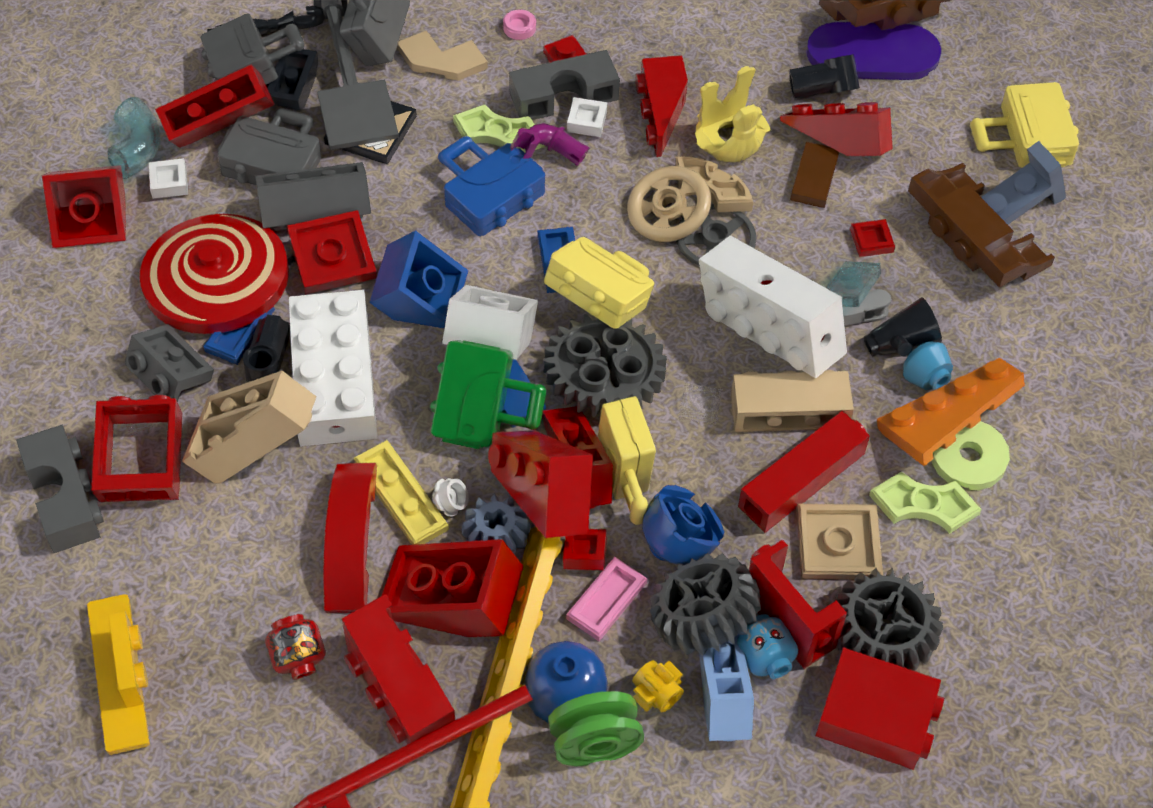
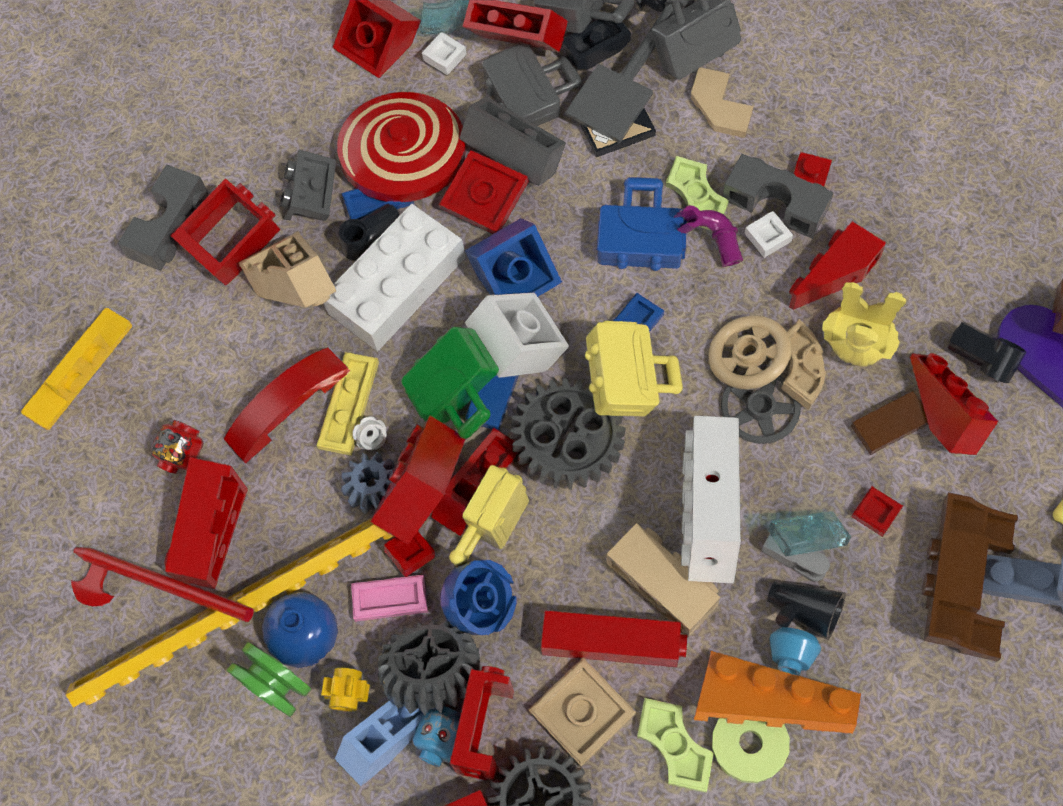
camera: 55 degrees right, 10 degrees up
red slope [382,539,524,637] -> none
bright pink tile [503,10,536,40] -> none

